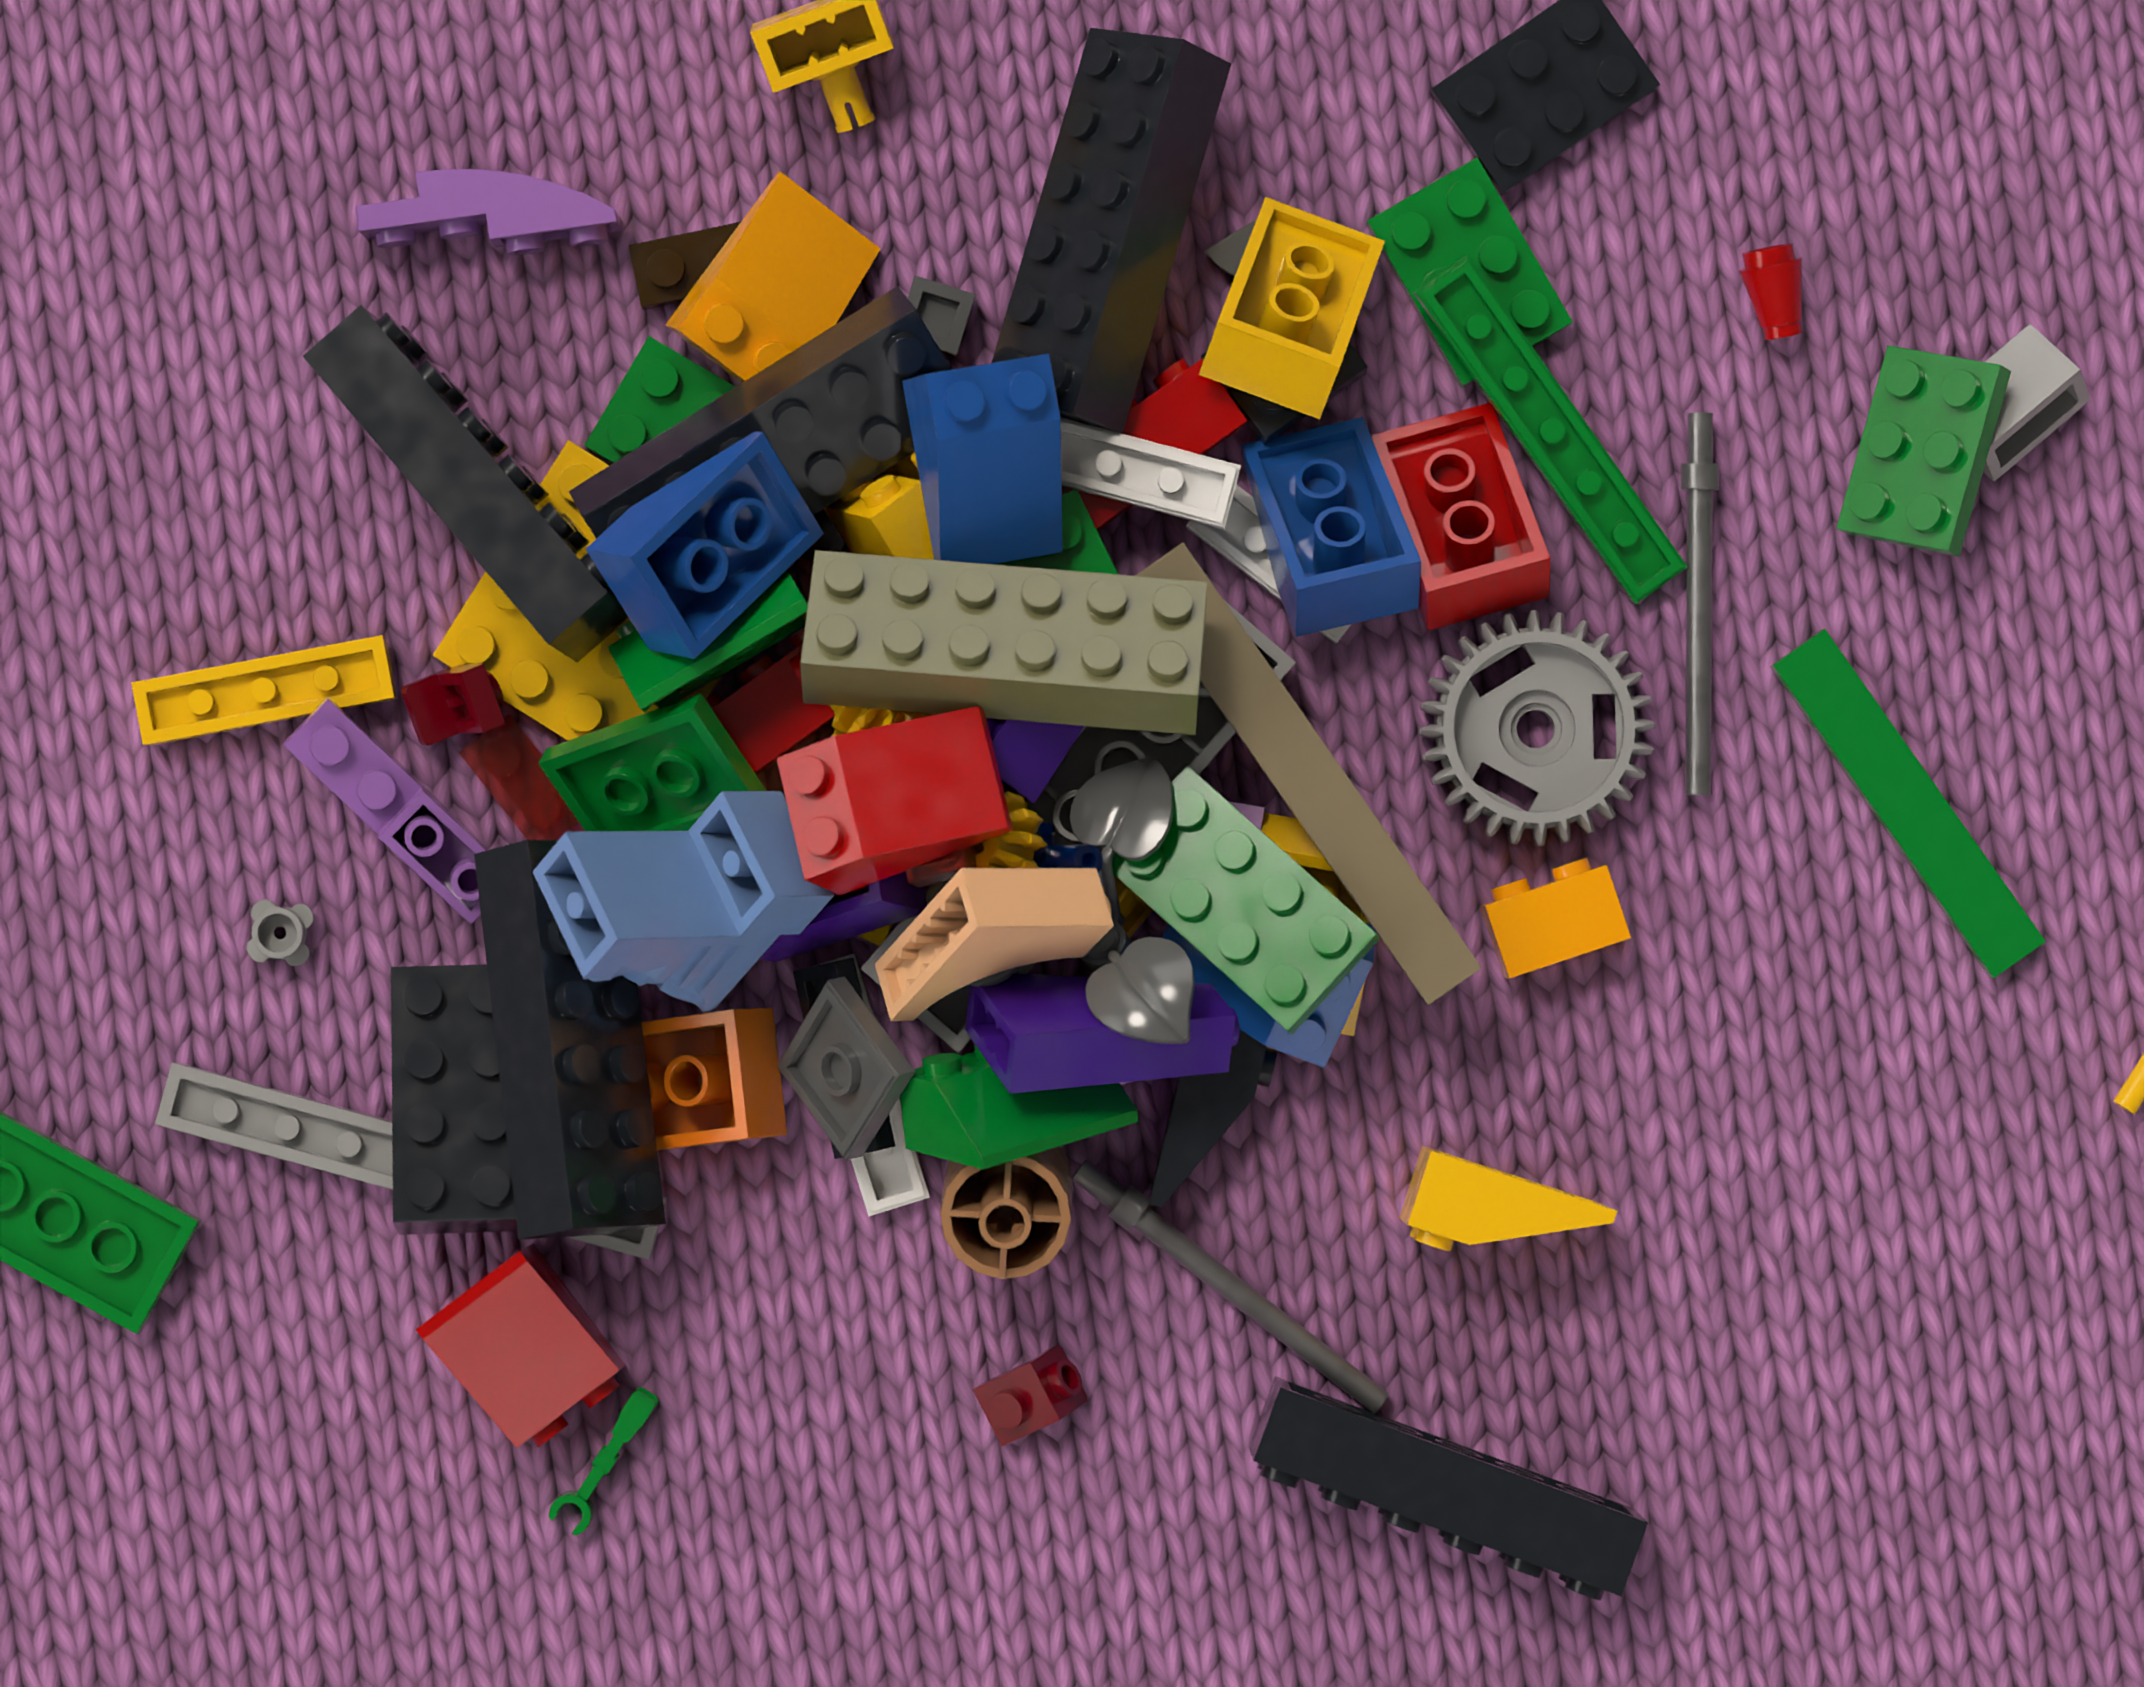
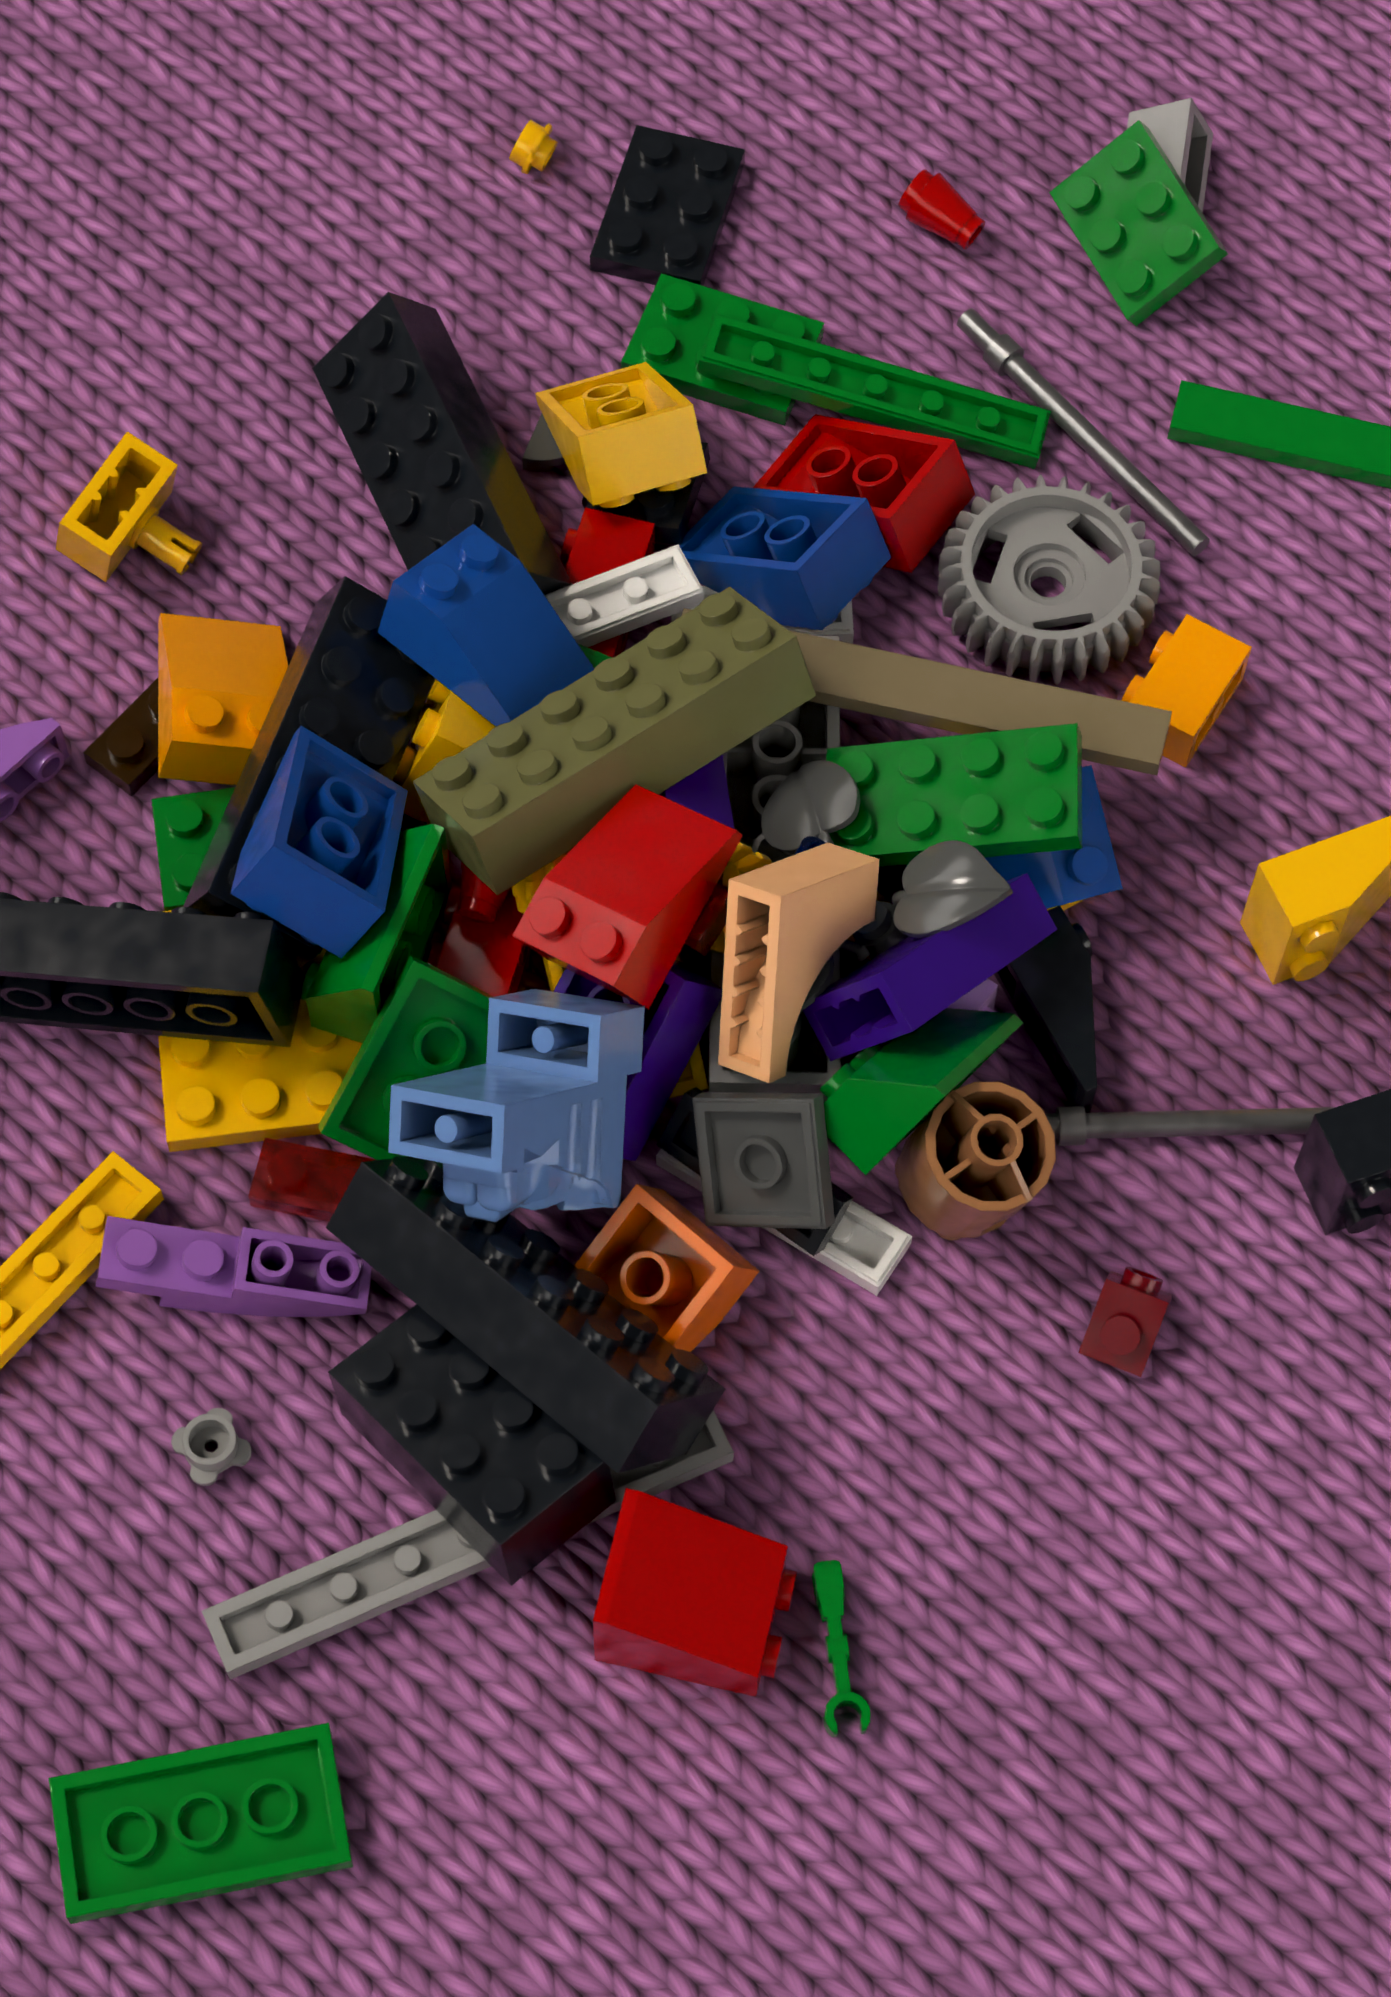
camera: 40 degrees left, 25 degrees down
dark red bracket [401,664,505,745] -> none

